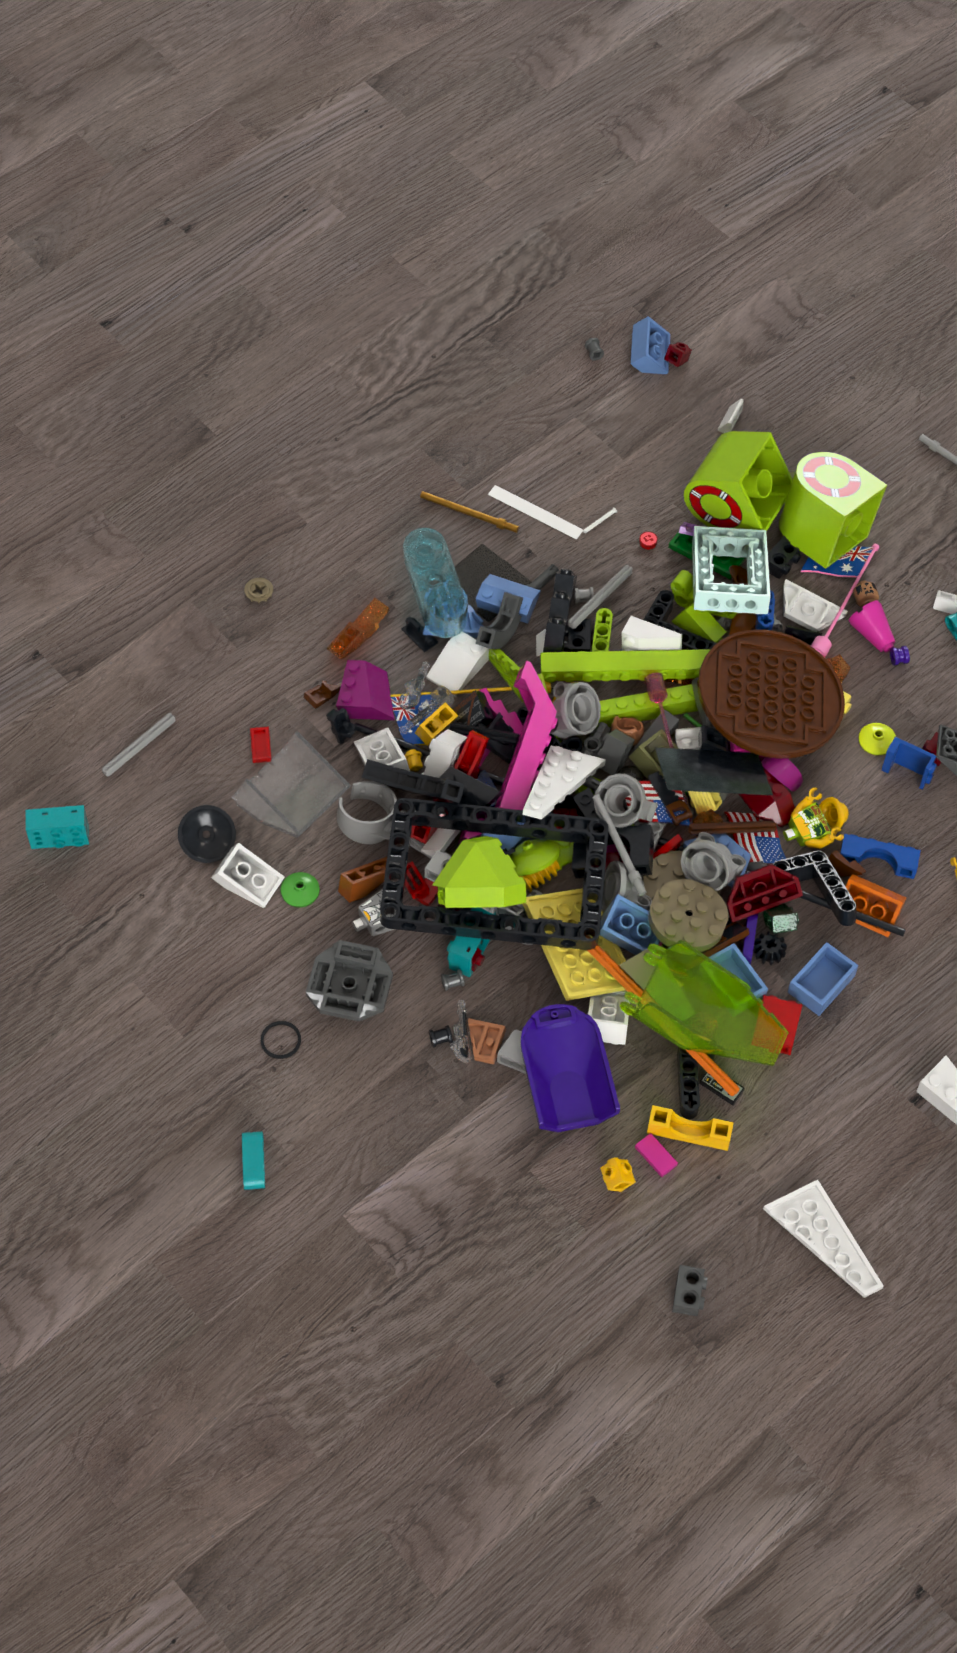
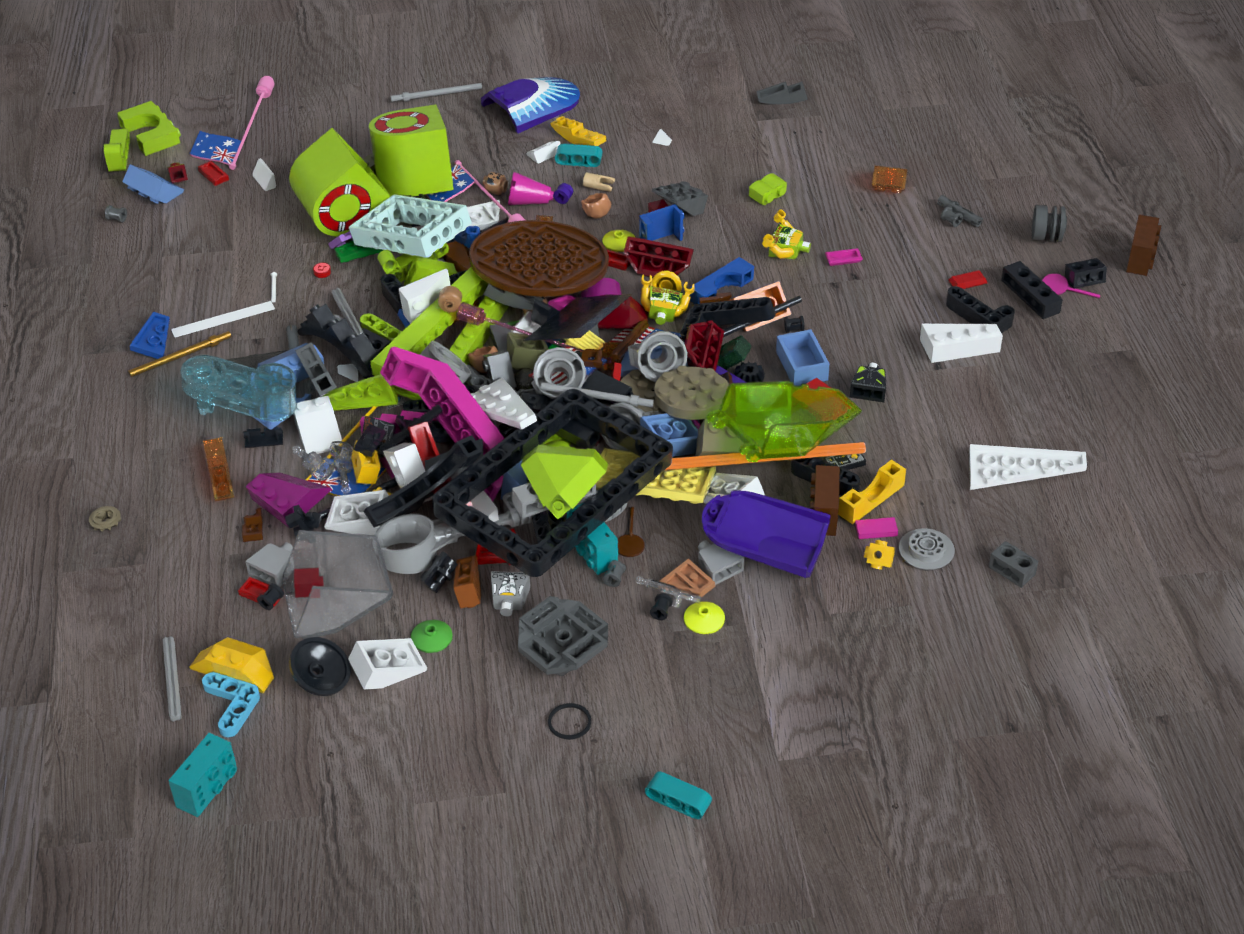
camera: 55 degrees left, 15 degrees down
none -> lime beam [104,129,130,172]
none -> lime arch [117,101,181,156]
none -> blue wing [130,312,170,359]
none -> flag [190,76,275,170]
none -> yellow wedge [190,637,274,693]
none -> red tile [198,161,229,186]
none -> medium azure beam [202,672,260,737]
none -> light grey torso [246,542,294,587]
none -> black bush [257,583,284,610]
none -> dark red brick [294,568,324,598]
none -> black hinge [354,424,387,457]
none -> black hips [420,551,458,593]
none -> medium nougat head [438,286,462,313]
none -> nougat hair [581,193,612,219]
none -> tan hinge [583,172,615,192]
none -> red tile [607,249,630,271]
none -> reddish brown piece [618,507,645,557]
none -> dark red wedge [624,236,694,278]
none -> neon yellow dish [684,601,725,634]
none -> black bush [784,316,805,333]
none -> reddish brown brick [809,465,840,536]
none -> black torso [849,363,886,403]
none -> light grey wheel [899,528,955,570]

